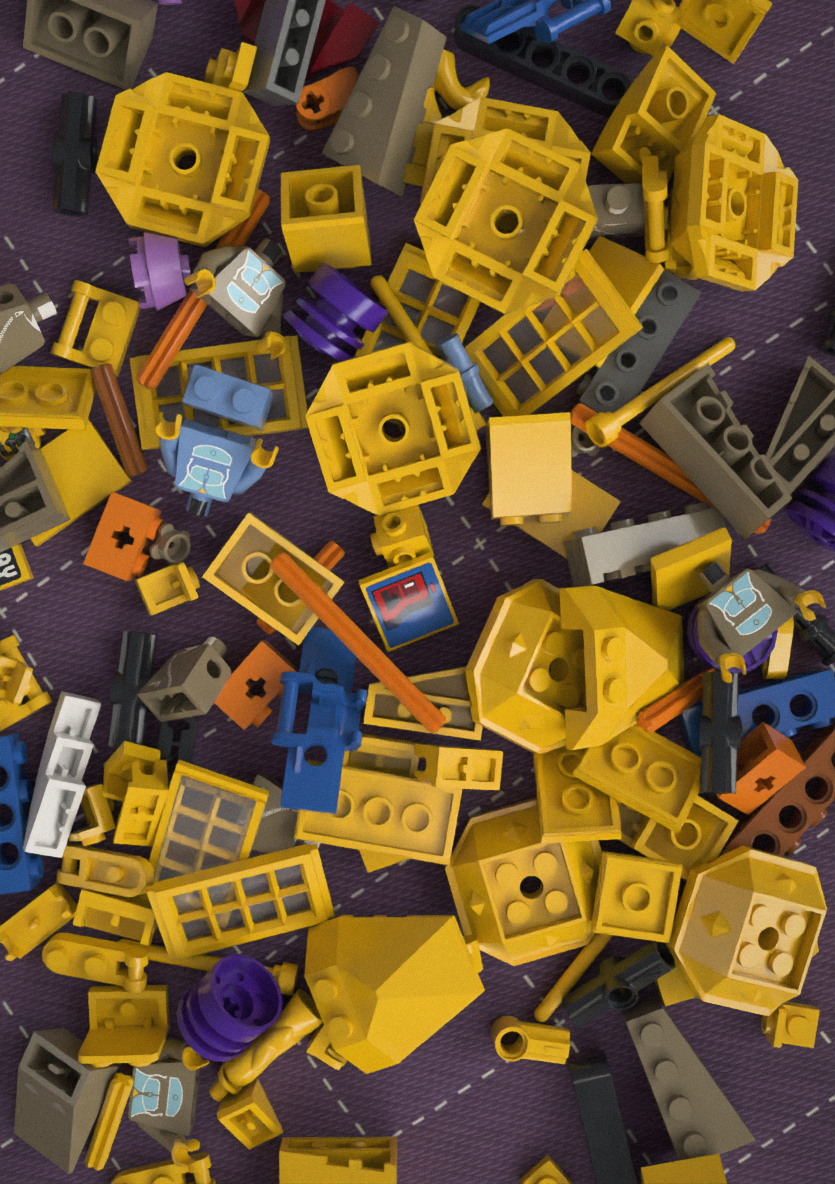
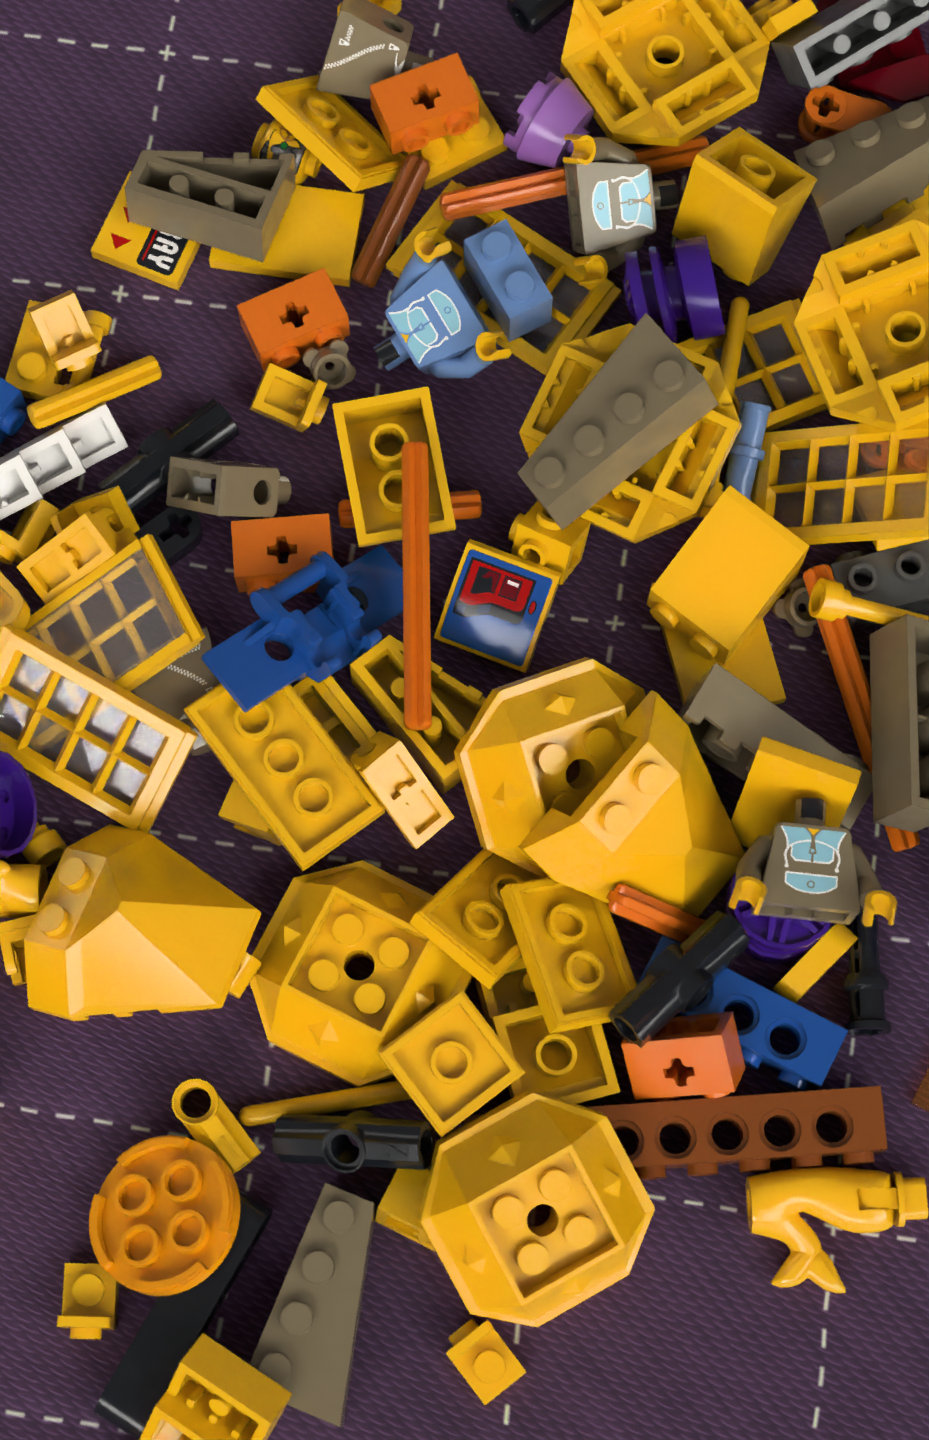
camera: 40 degrees right, 15 degrees down
none -> yellow axle [27,355,162,429]
none -> light orange tile [89,1135,241,1296]
none -> orange brick [369,52,479,155]
none -> dark tan wedge [517,312,718,530]

